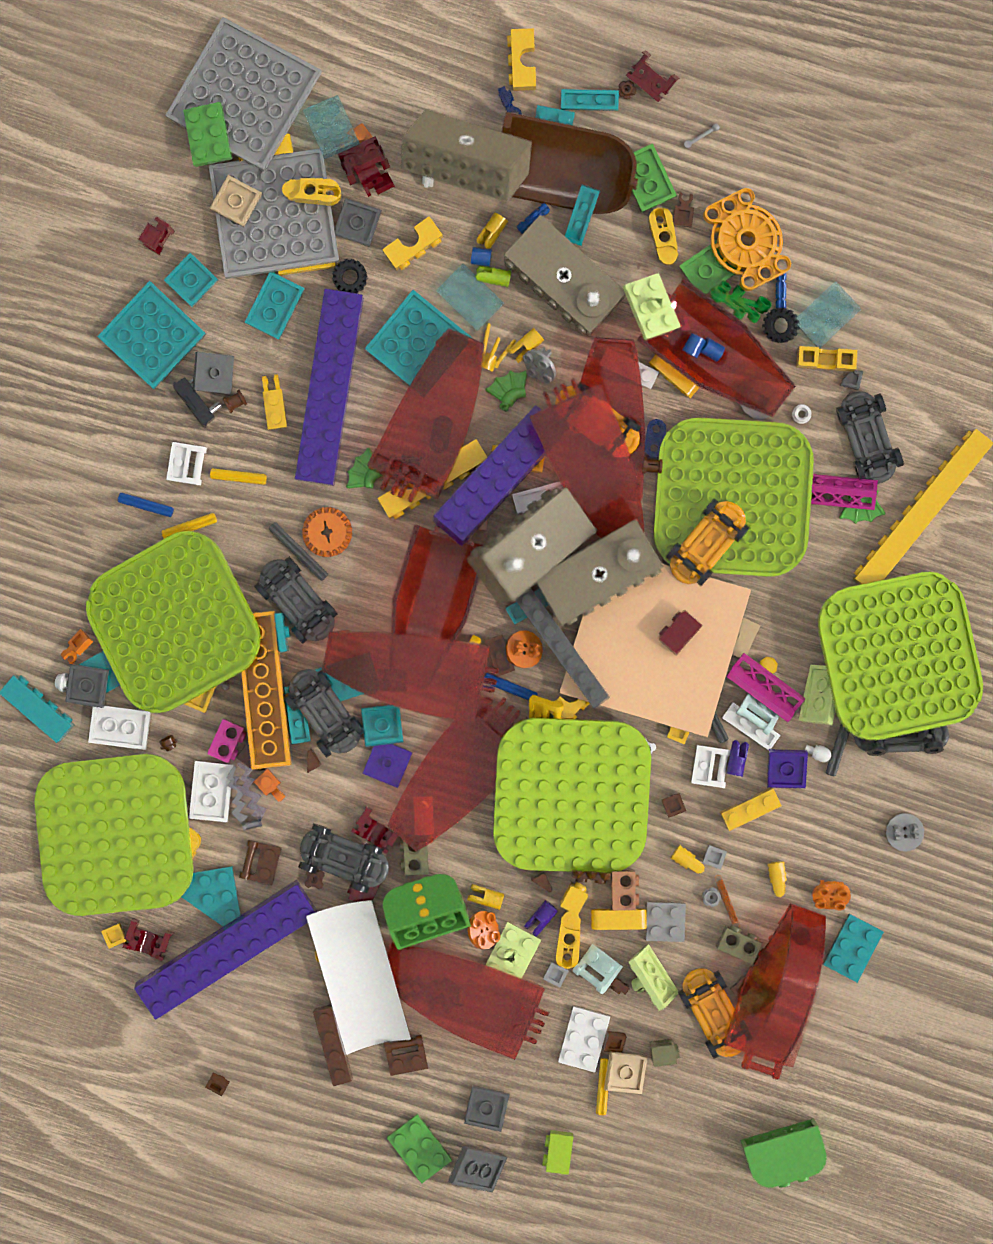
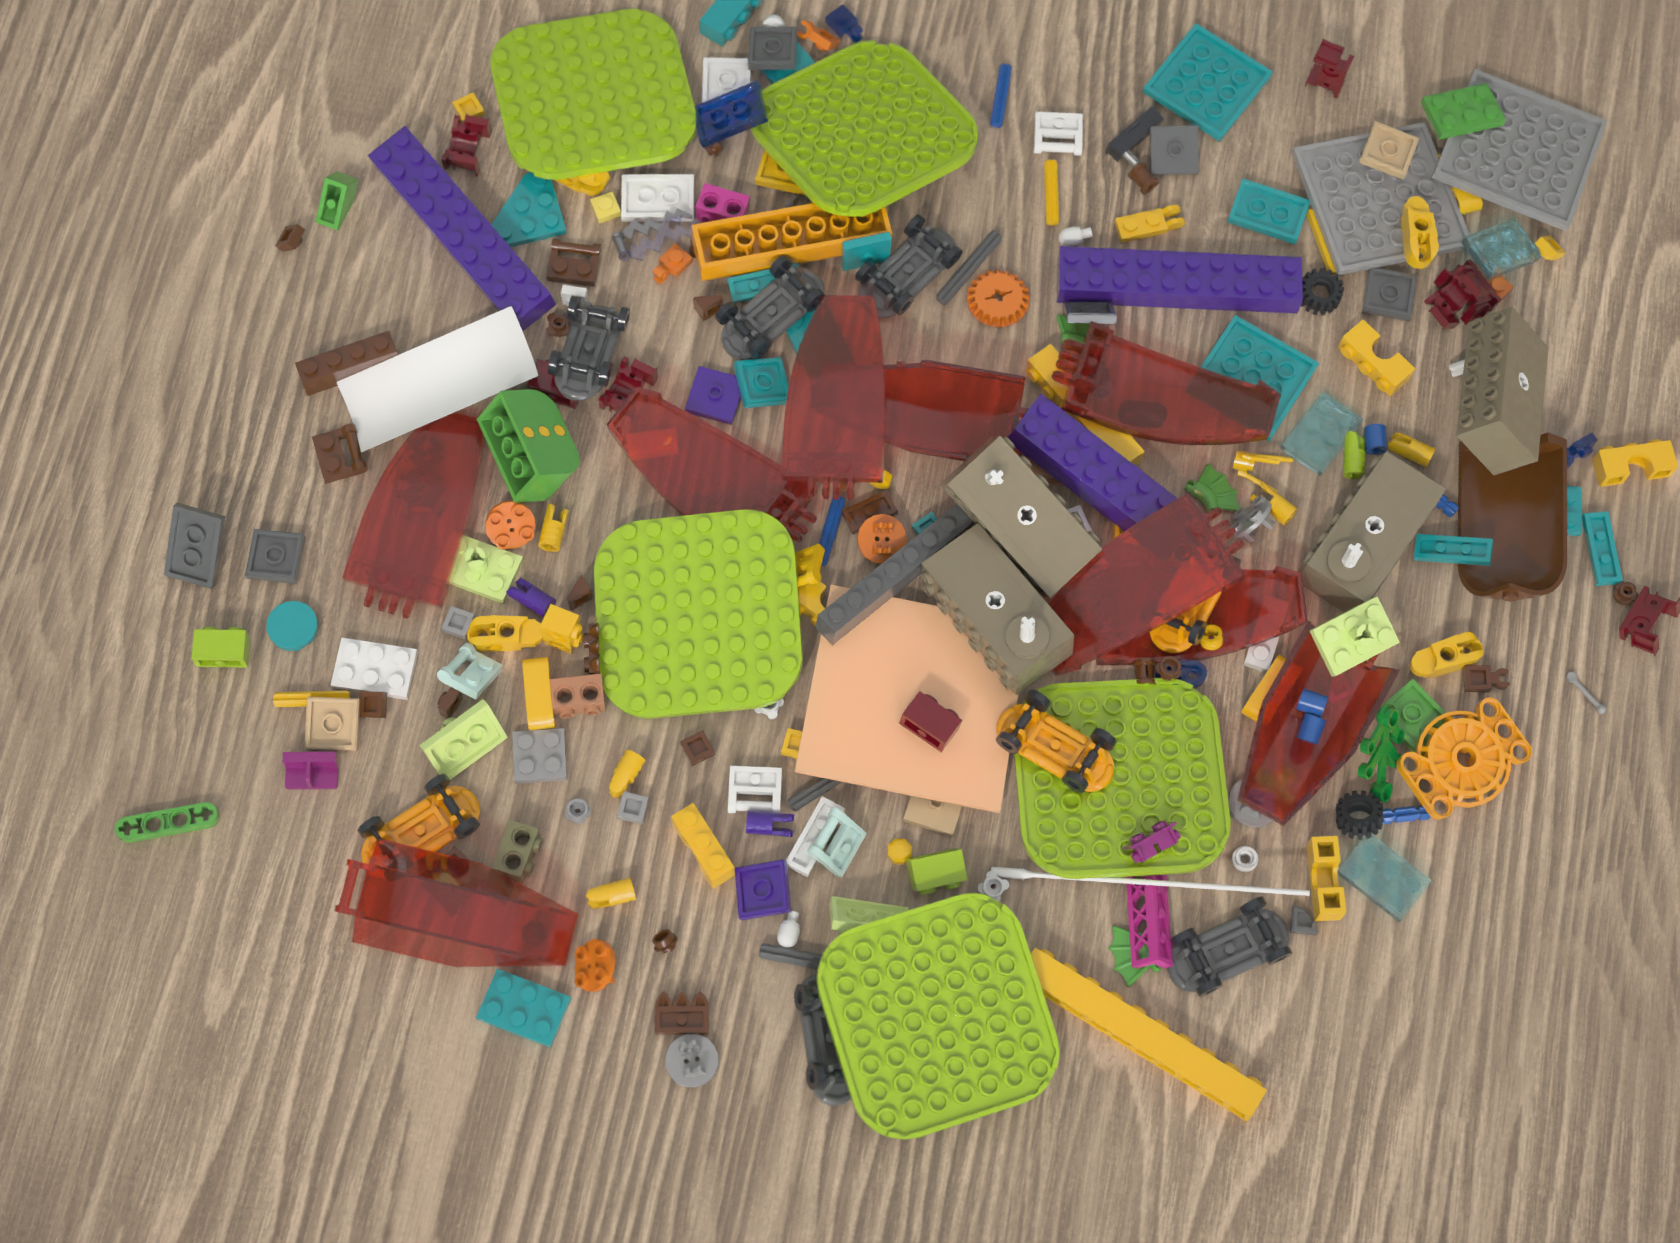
camera: 80 degrees right, 20 degrees down
yellow axle [161,513,217,539] -> none
teal plate [164,253,218,307] -> none
bright green plate [387,1113,452,1184] -> none
olive brick [400,835,429,876] -> none
bright green plate [632,143,677,213] -> none
olive brick [649,1039,680,1067] -> none
orange piece [715,875,740,928] -> none
dark pink fence [726,653,805,722] -> none
bright green brick [740,1118,827,1188] -> none
none -> bright green beam [115,802,220,843]
none -> teal tile [266,601,318,651]
none -> magenta panel [282,752,339,790]
none -> bright green slope [315,171,359,230]
none -> white plate [561,285,588,308]
none -> light yellow plate [590,192,621,224]
none -> reddish brown plate [652,929,678,953]
none -> reddish brown plate [655,991,709,1035]
none -> clear blue plate [695,80,768,148]
none -> clear blue plate [825,4,863,44]
none -> lime brick [906,848,968,895]
none -> white plate [978,871,1009,901]
none -> white piece [991,867,1310,896]
none -> white cylinder [1058,226,1093,247]
none -> dark grey plate [1063,301,1117,324]
none -> magenta hinge [1124,820,1181,863]
none -> reddish brown plate [1156,656,1181,681]
none -> yellow bush [1200,625,1223,650]
none -> yellow plate [1535,235,1566,260]

